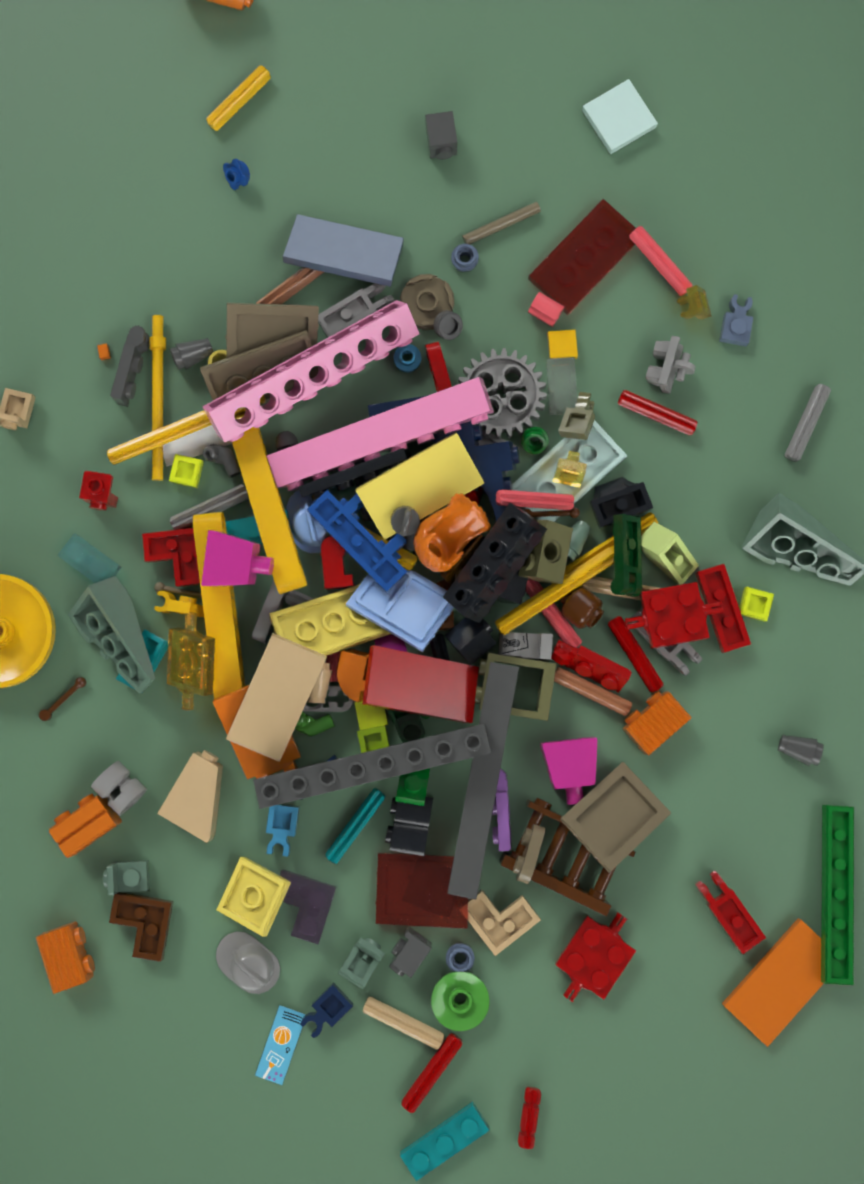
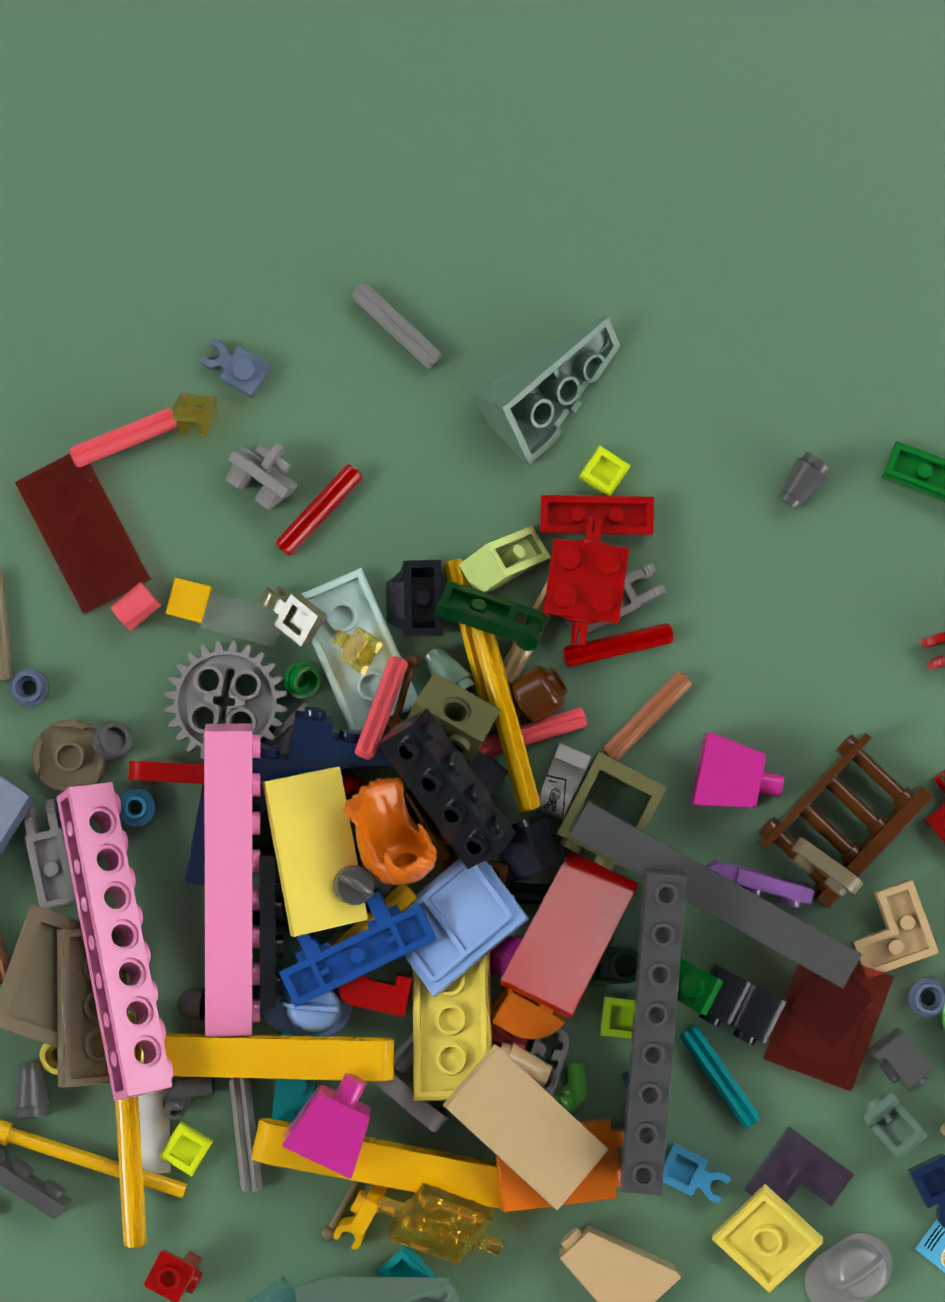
camera: 65 degrees left, 0 degrees up
red plate [142,528,200,587] -> none
neon yellow tile [354,701,388,730] -> none
red hinge [551,640,632,693] -> none
dark tan piece [560,762,671,873] -> none
orange brick [622,691,692,755] -> none

